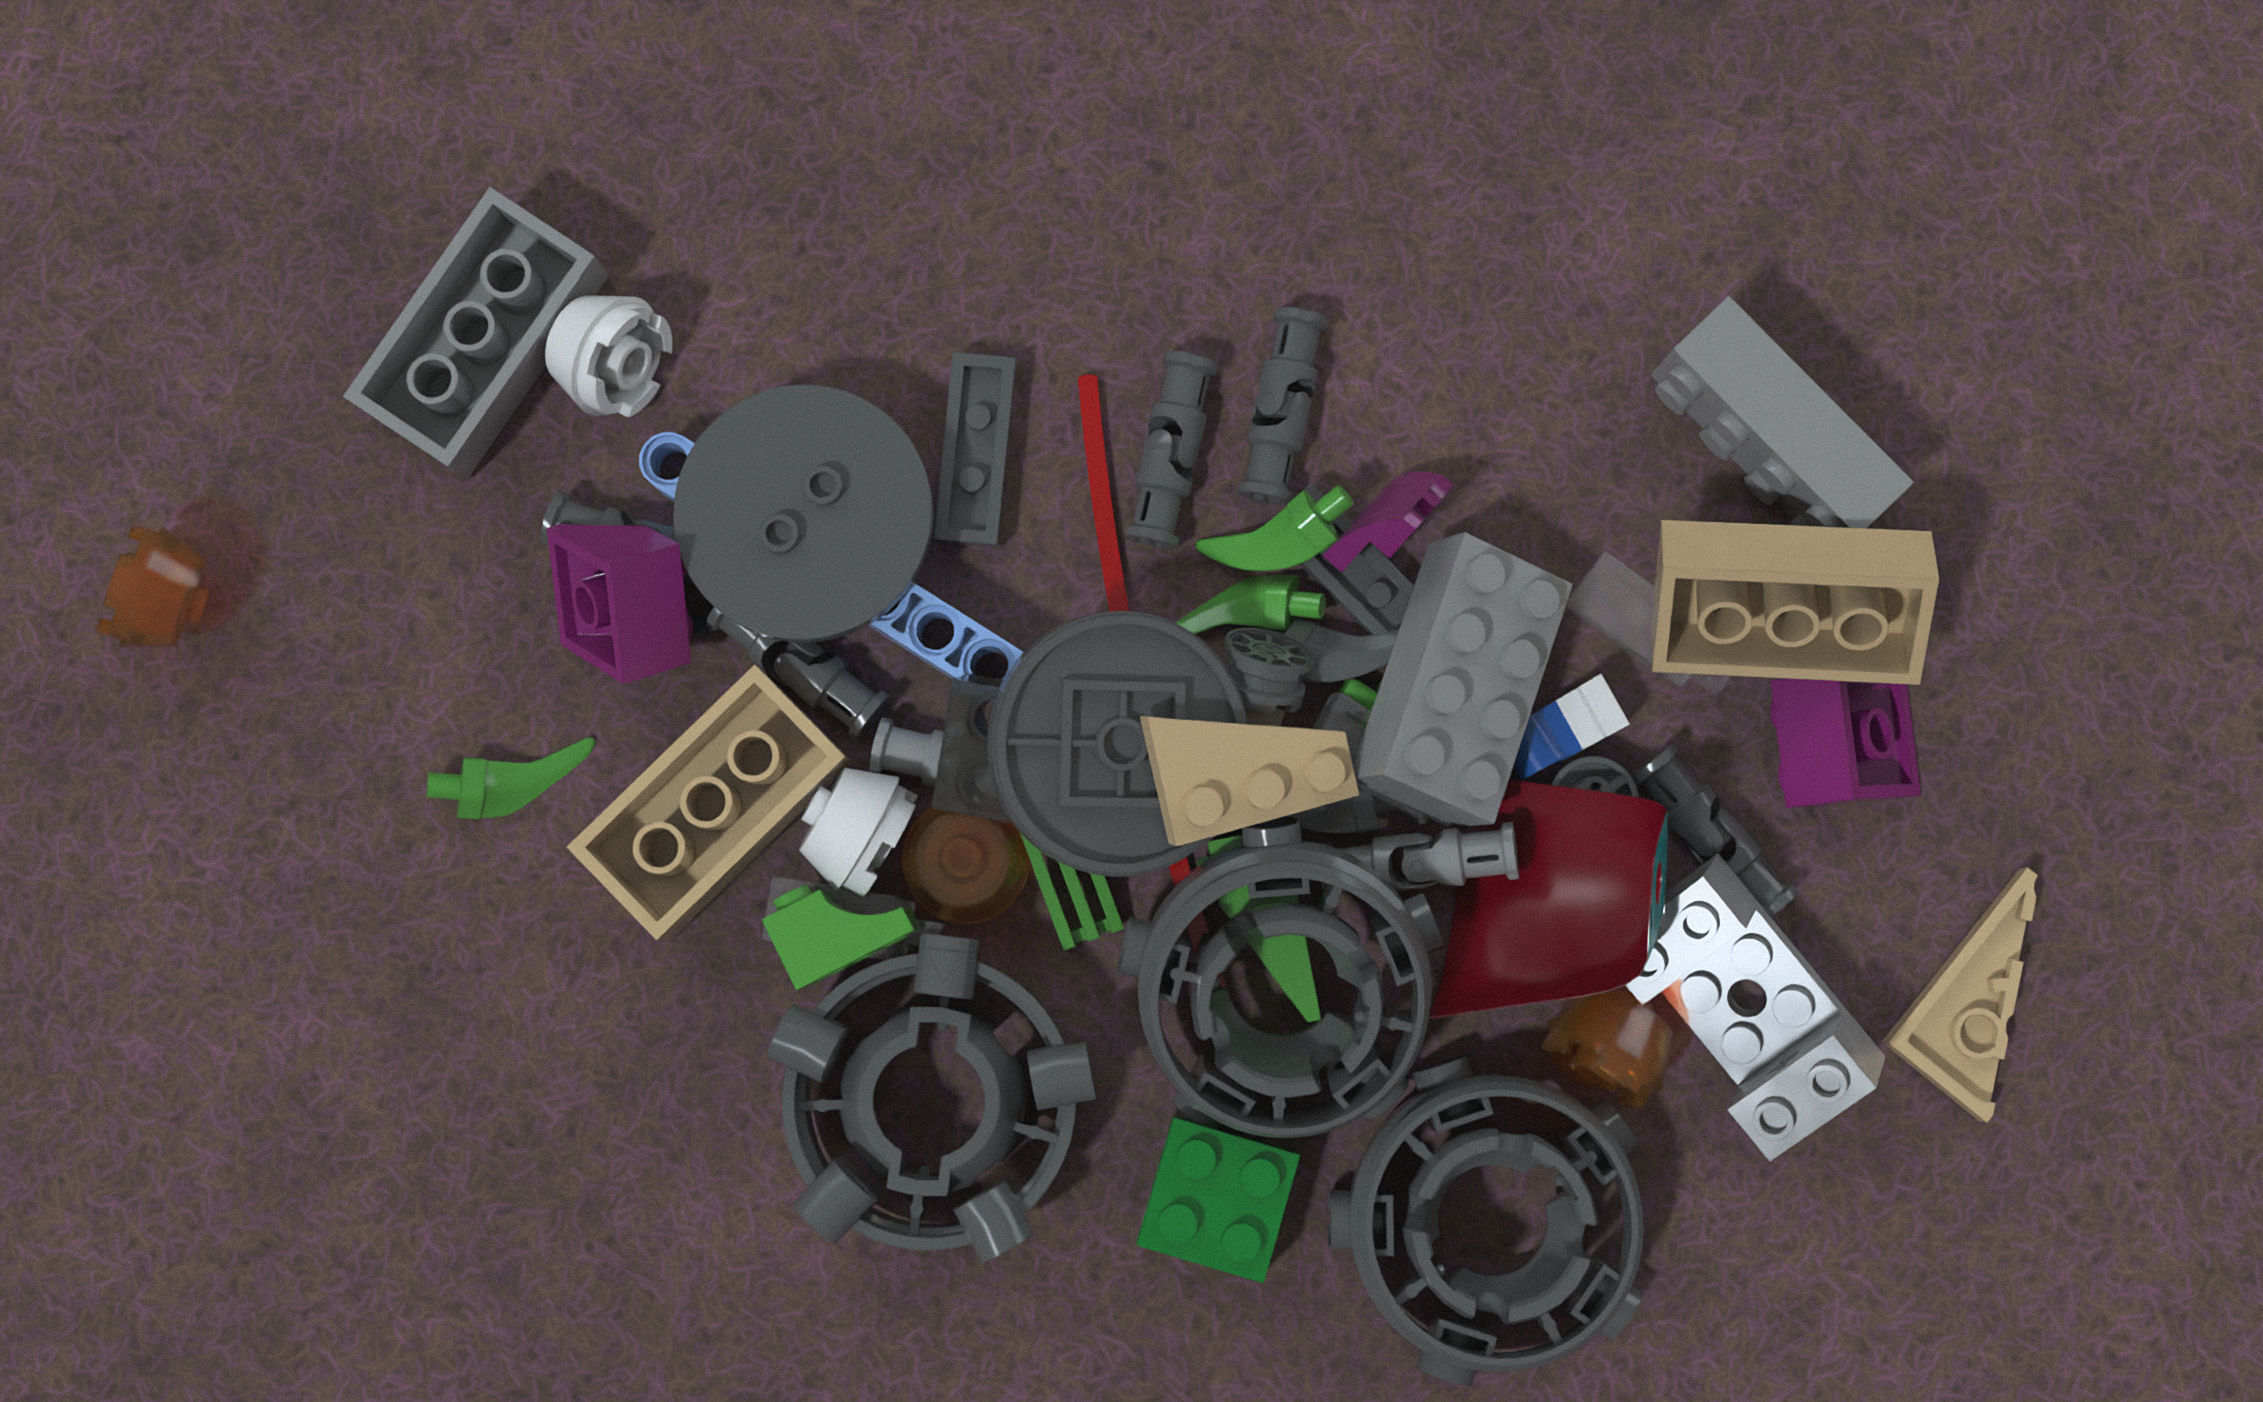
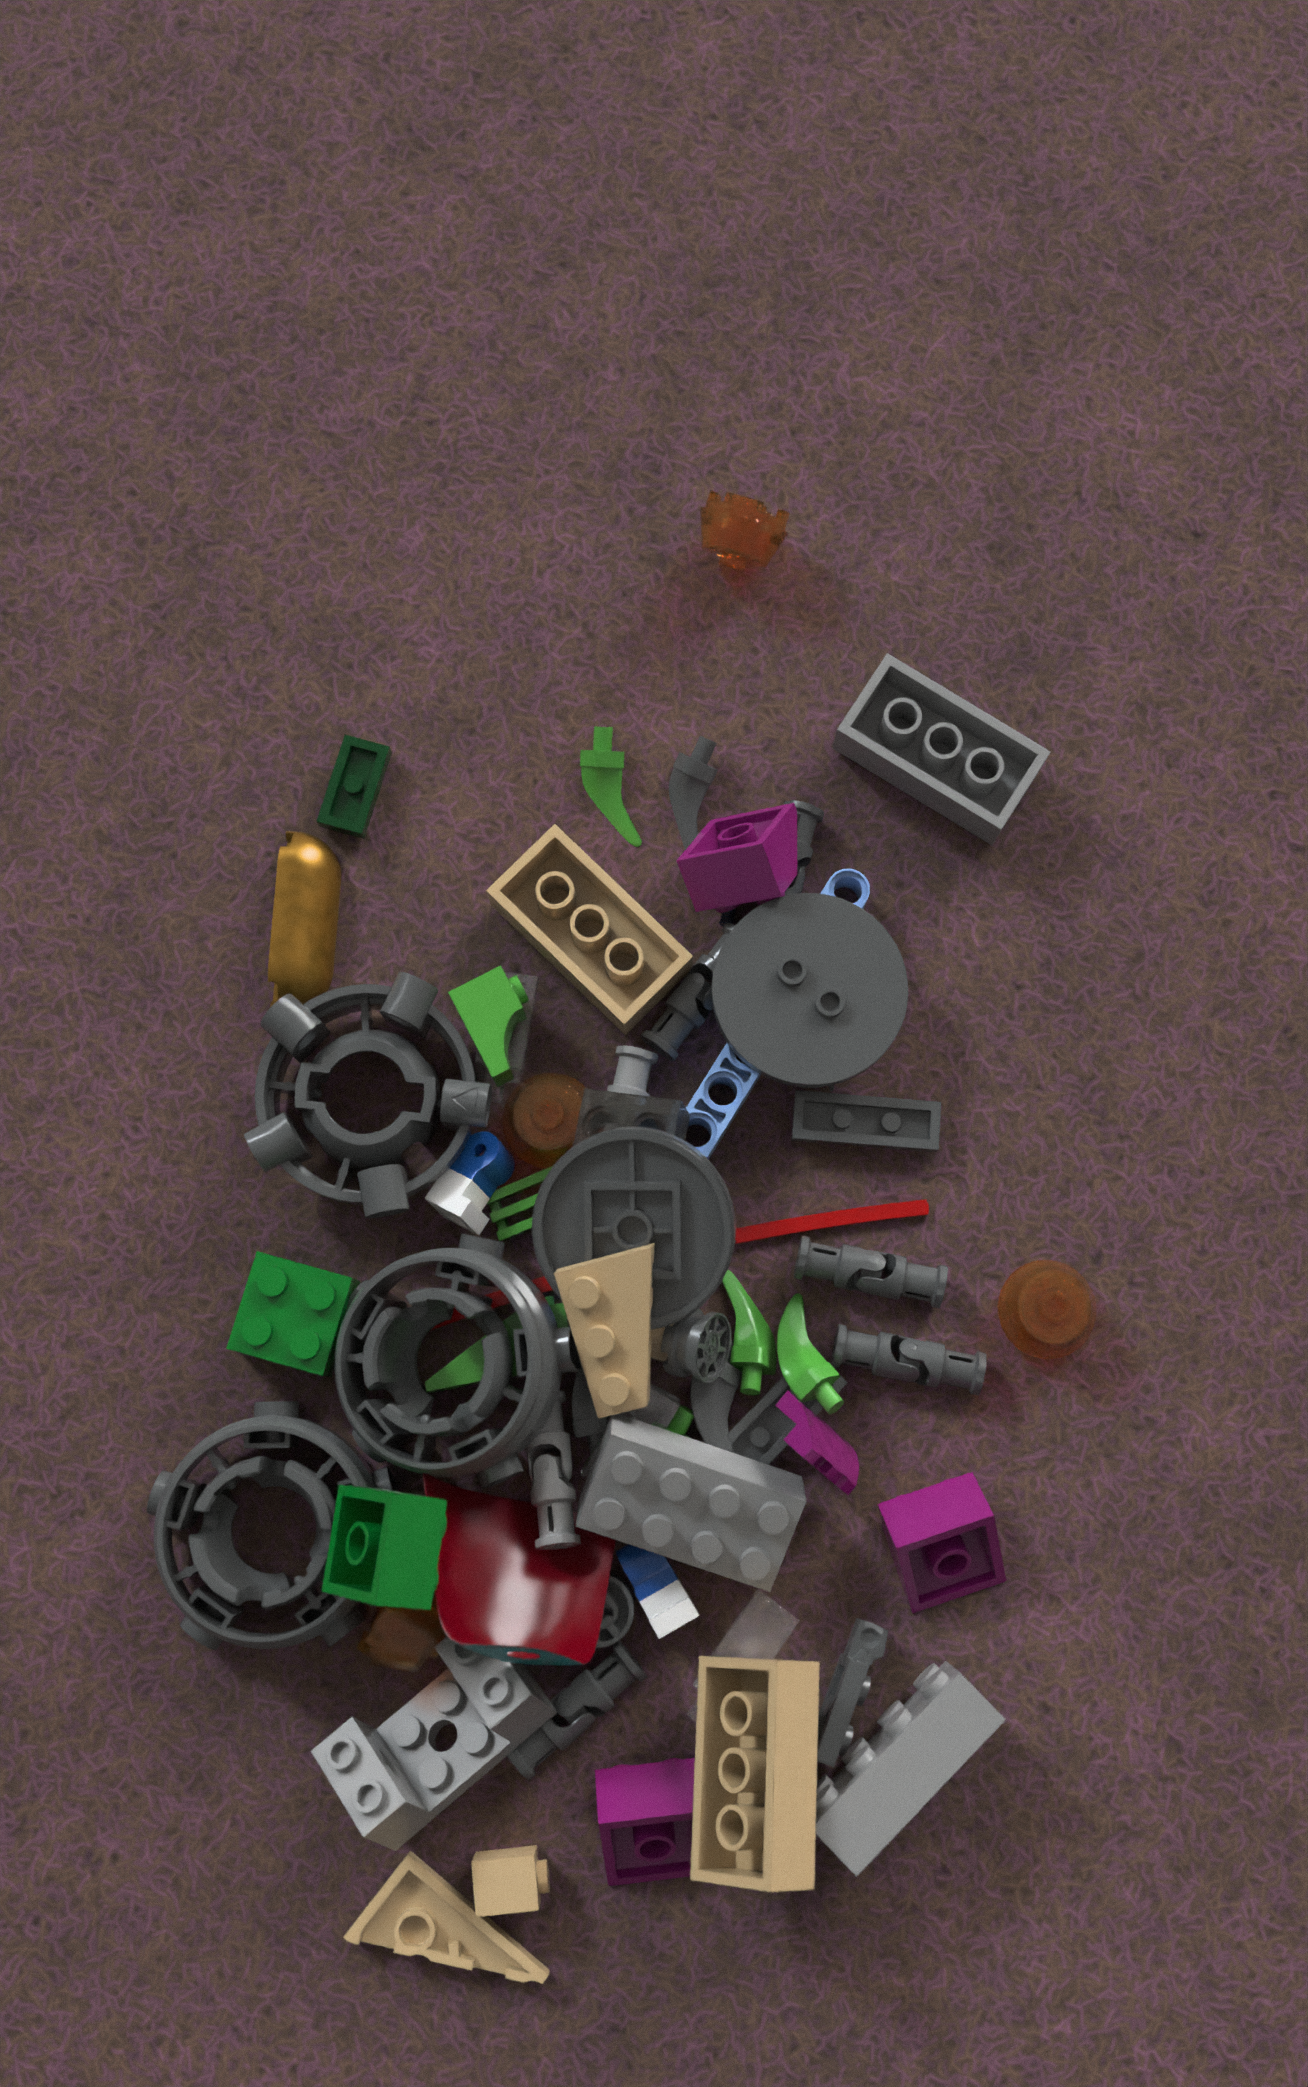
camera: 85 degrees right, 5 degrees down
white cone [545,295,673,417] -> none
white cone [799,768,918,897] -> none
none -> pearl gold brick [268,831,341,1008]
none -> dark green plate [316,734,392,839]
none -> green brick [322,1484,447,1610]
none -> leg [425,1131,515,1236]
none -> tan brick [471,1845,550,1917]
none -> dark grey bar [669,736,718,850]
none -> dark grey hinge [817,1618,888,1767]
none -> magenta slope [877,1472,1007,1614]
none -> clear orange cone [998,1260,1096,1359]

